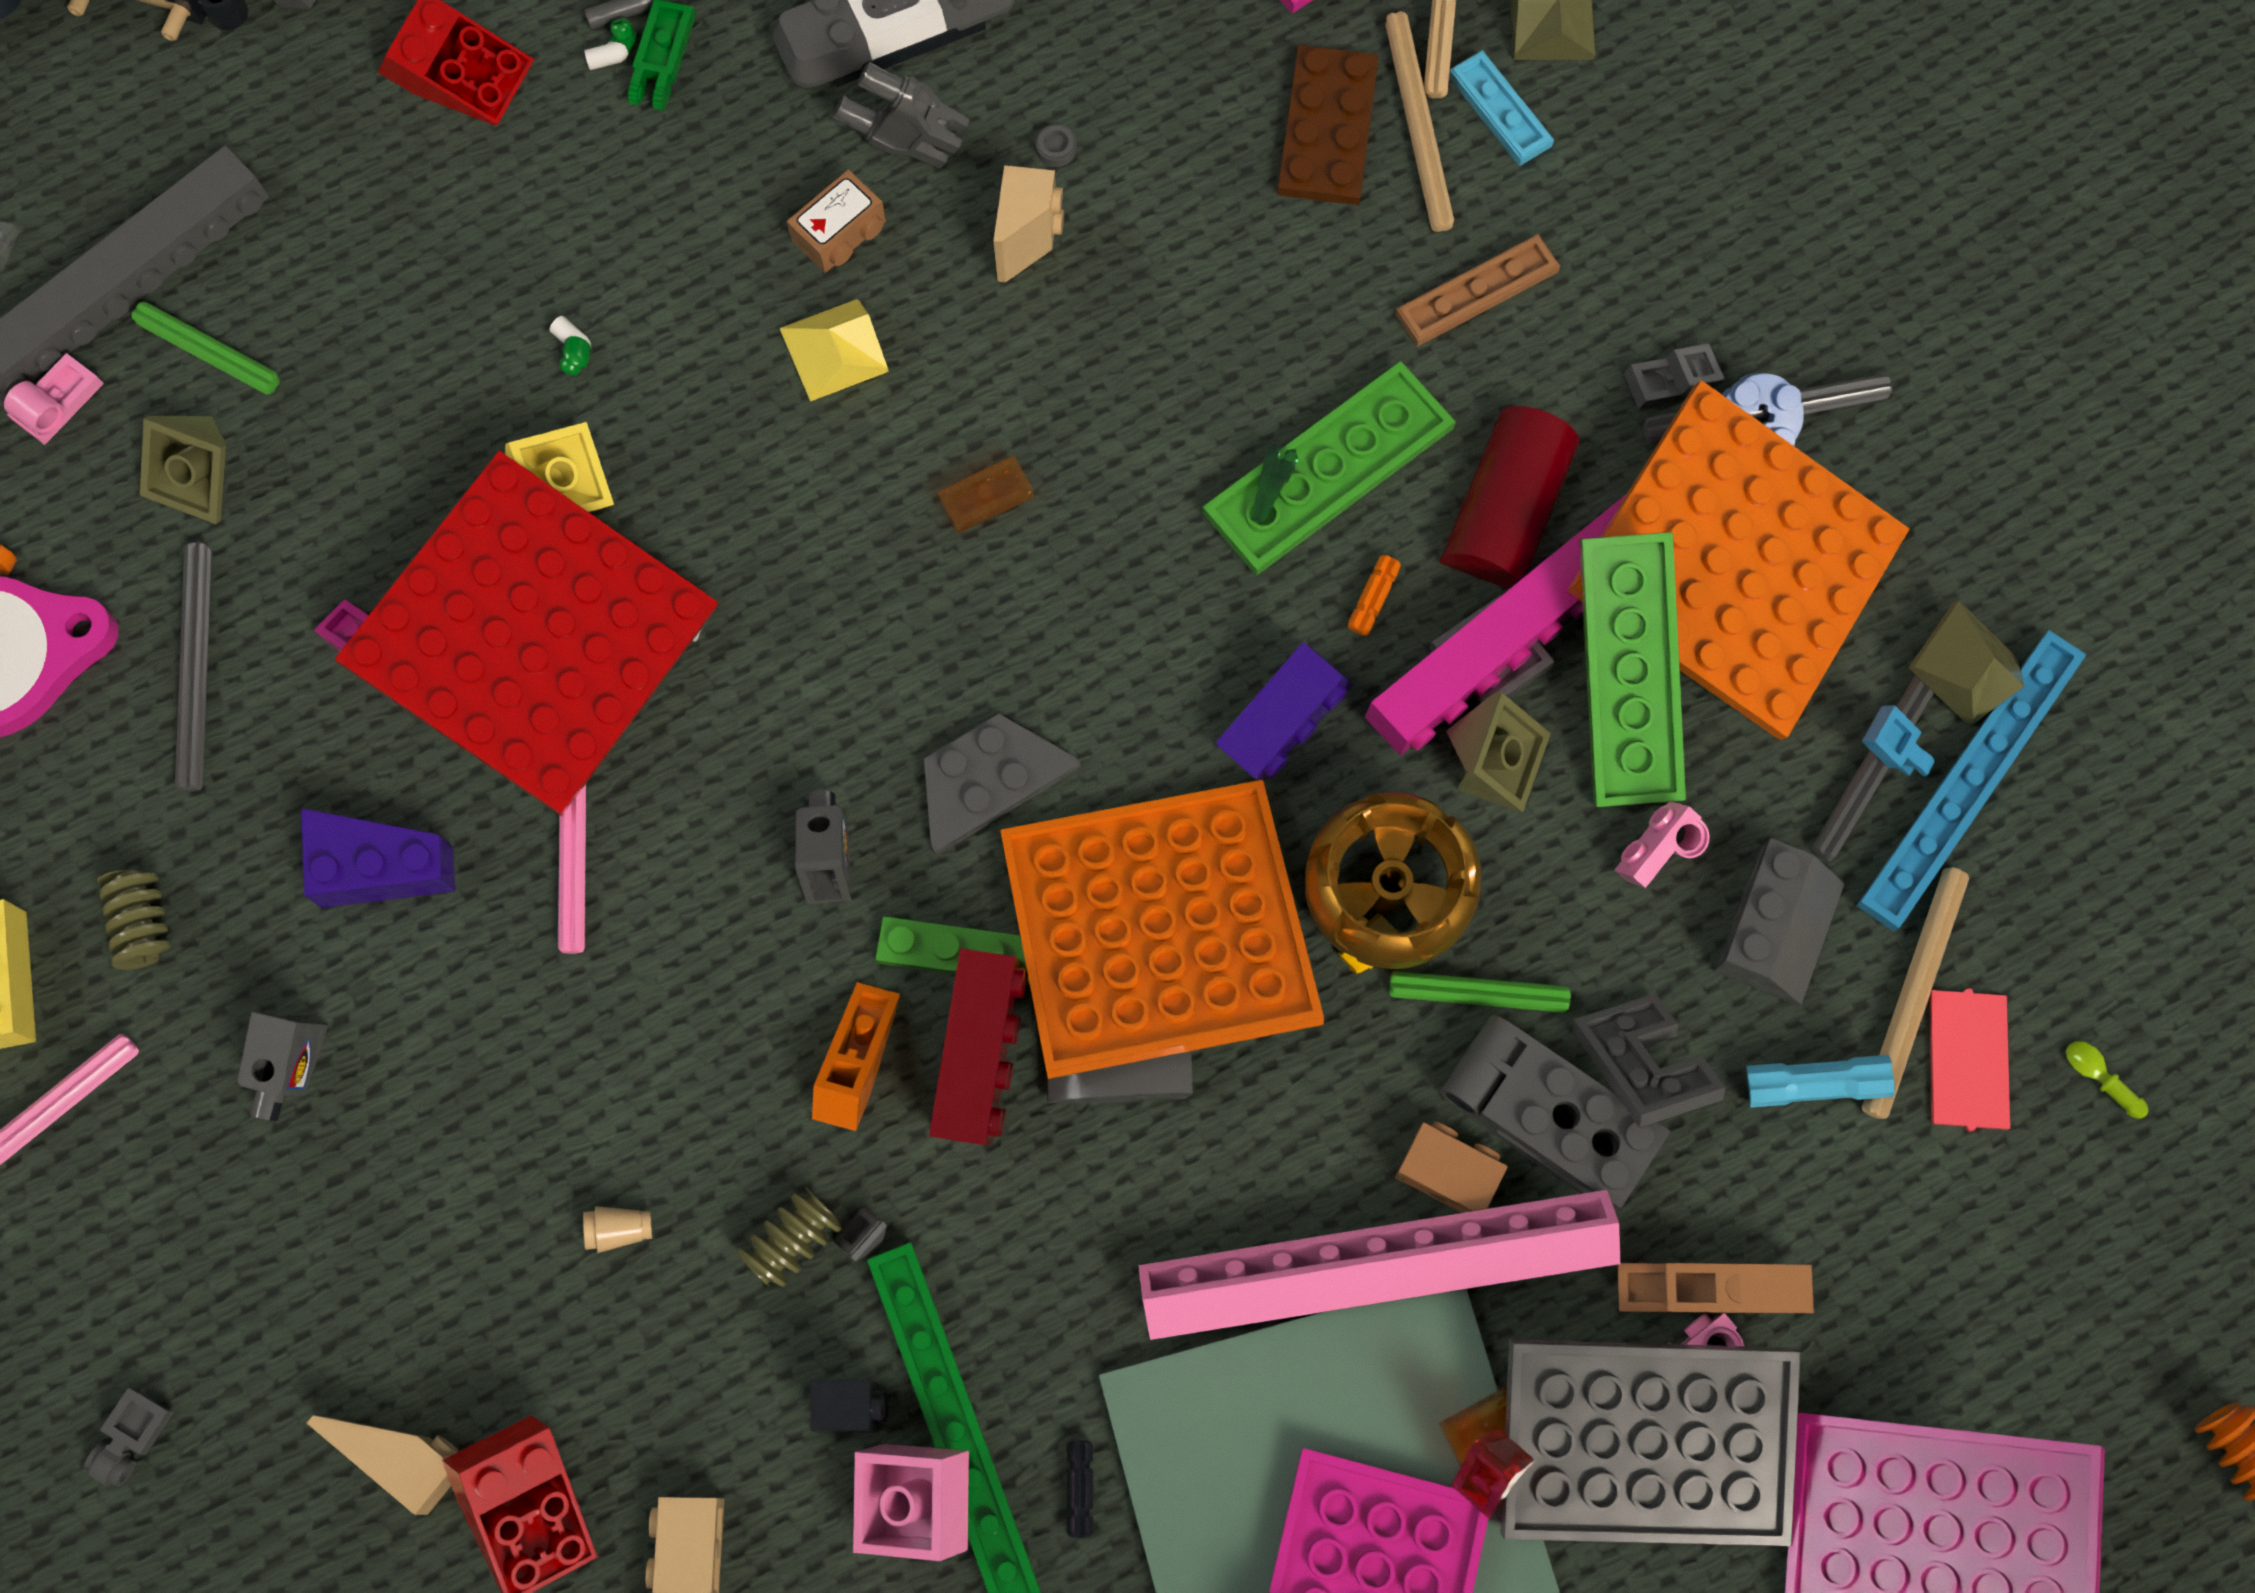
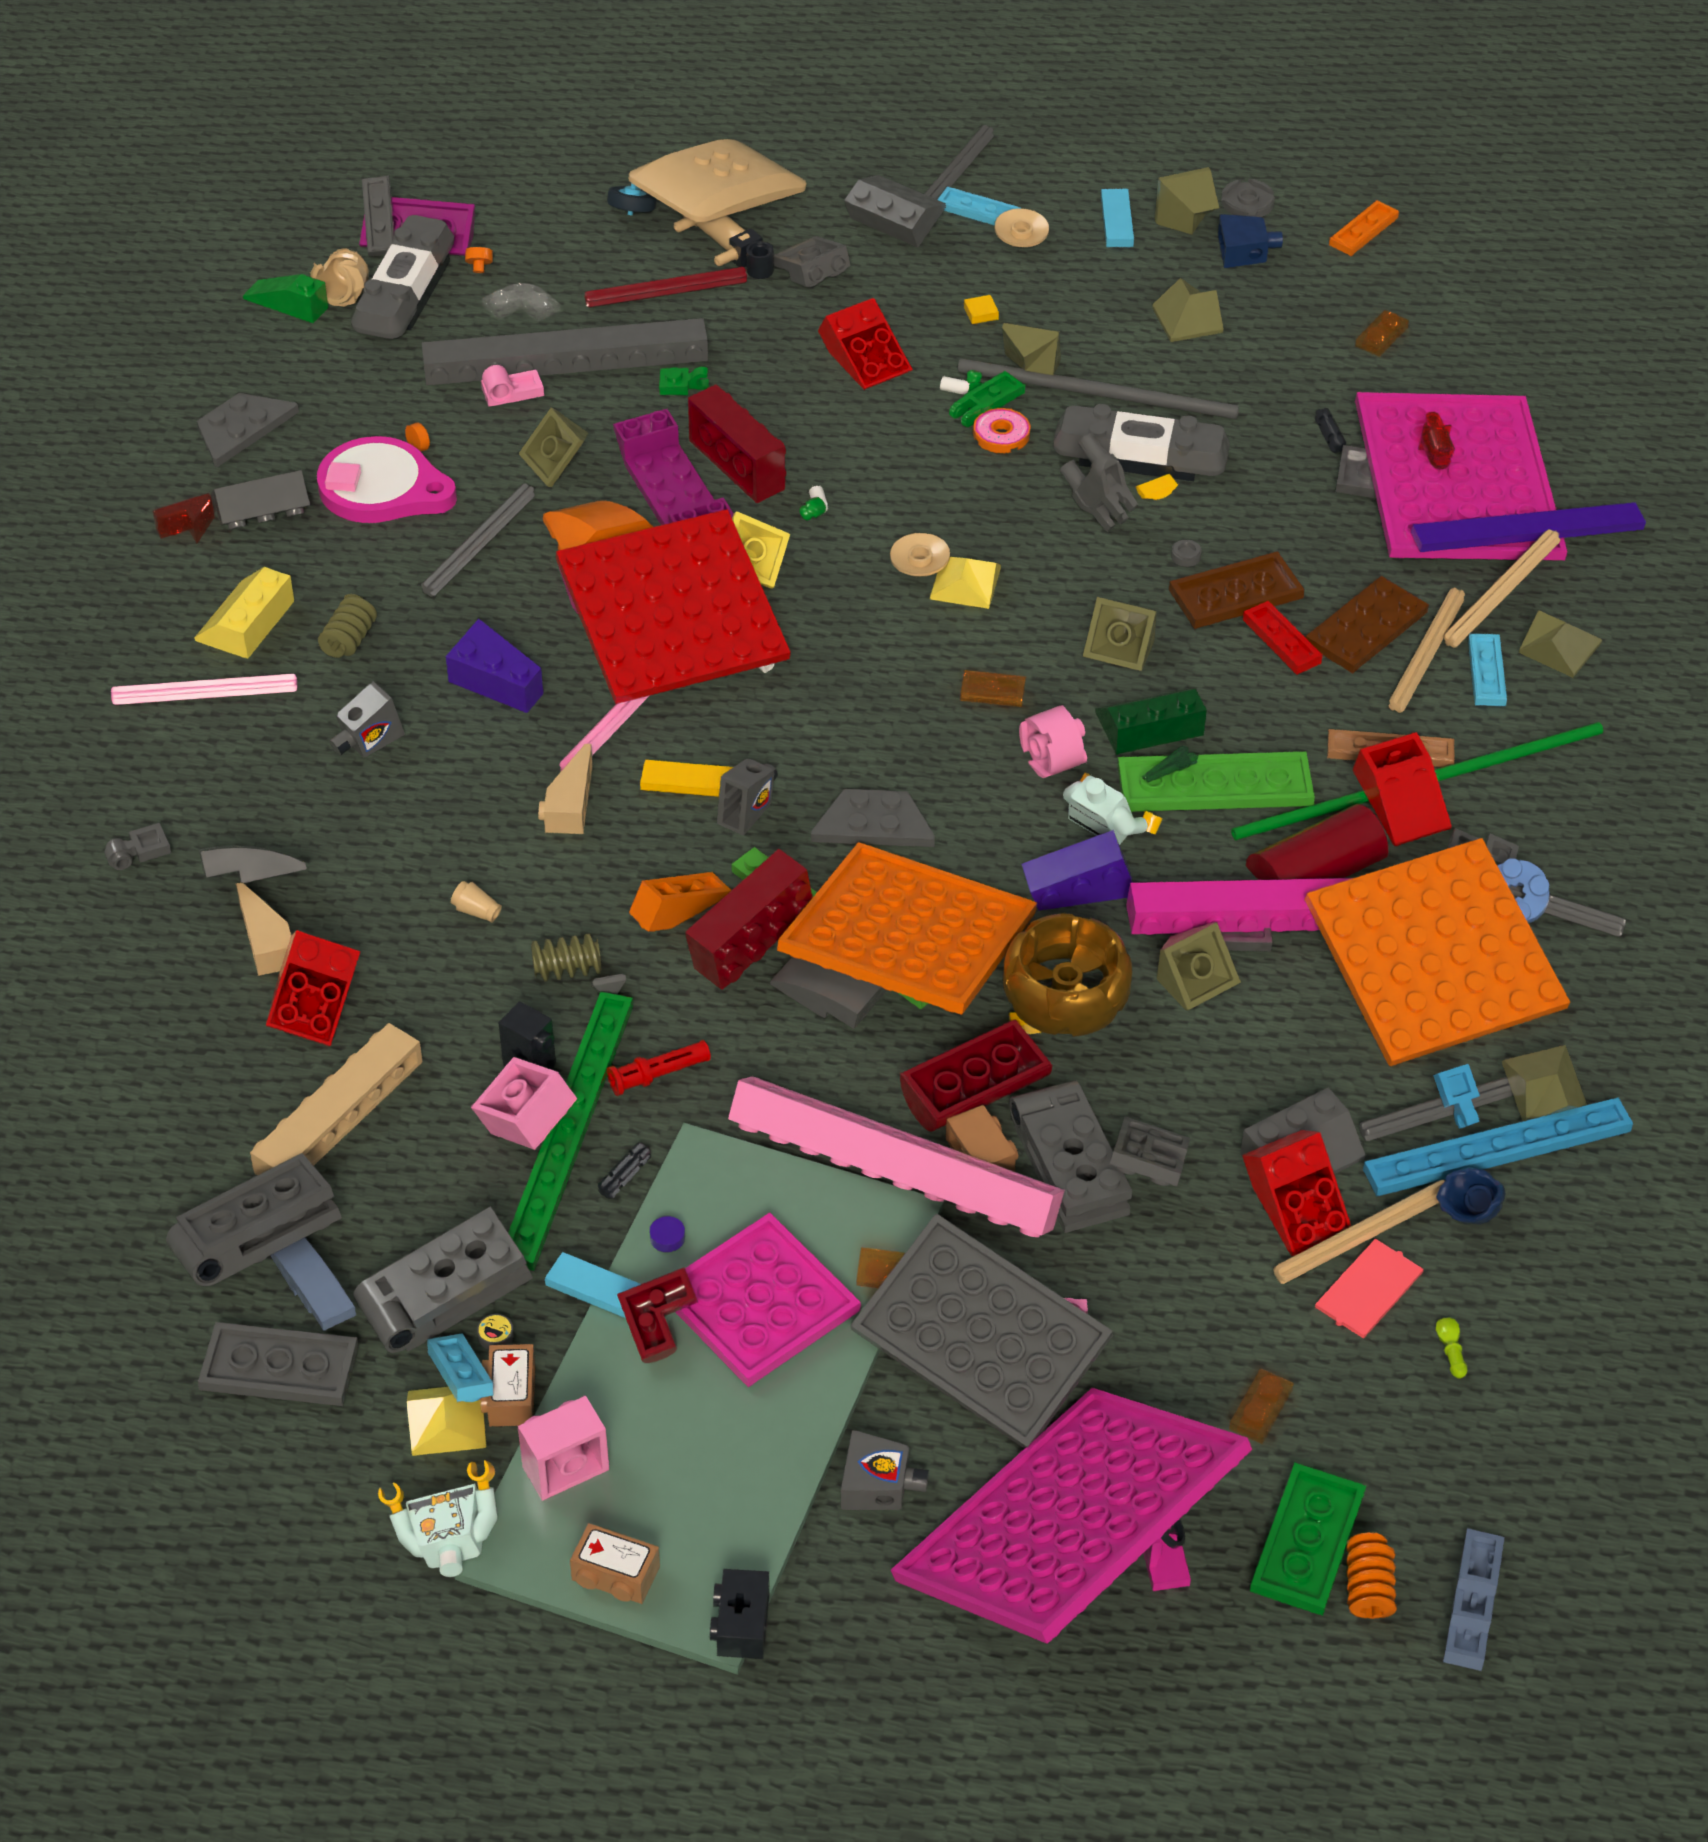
camera: 35 degrees right, 25 degrees down
bright green axle [131,302,280,394] -> none
brick [787,169,886,273] -> none
tan slope [993,165,1064,282] -> none
orange axle [1348,555,1401,636] -> none
bright green axle [1389,971,1571,1012] -> none
clear red slope [1451,1428,1534,1519] -> none
bright green plate [1579,532,1686,807] -> none
bright pink plate [1614,801,1710,888] -> none
medium nougat slope [1618,1263,1814,1313] -> none
medium azure axle [1746,1055,1895,1108] -> none
none -> dark grey slope [198,845,307,883]
none -> tan slope [539,744,593,834]
none -> orange wedge [543,501,653,550]
none -> dark red axle [584,267,747,308]
none -> red pin [607,1040,711,1096]
none -> magenta slope [613,409,734,525]
none -> yellow tile [640,760,733,797]
none -> dark purple tile [649,1216,685,1252]
none -> green plate [659,367,709,395]
none -> dark red brick [688,384,786,503]
none -> tan dish [890,533,950,576]
none -> dark red brick [900,1019,1053,1132]
none -> tile [973,408,1031,453]
none -> bright pink brick [1019,705,1087,778]
none -> light aqua torso [1063,773,1163,845]
none -> olive slope [1083,597,1157,671]
none -> dark green slope [1095,689,1207,755]
none -> yellow piece [1136,474,1178,500]
none -> reddish brown plate [1169,551,1305,629]
none -> clear orange plate [1229,1369,1294,1444]
none -> green piece [1231,722,1603,841]
none -> red slope [1242,1130,1351,1256]
none -> red plate [1243,601,1323,675]
none -> green plate [1250,1463,1366,1616]
none -> red slope [1353,732,1452,847]
none -> dark blue hair [1436,1167,1506,1225]

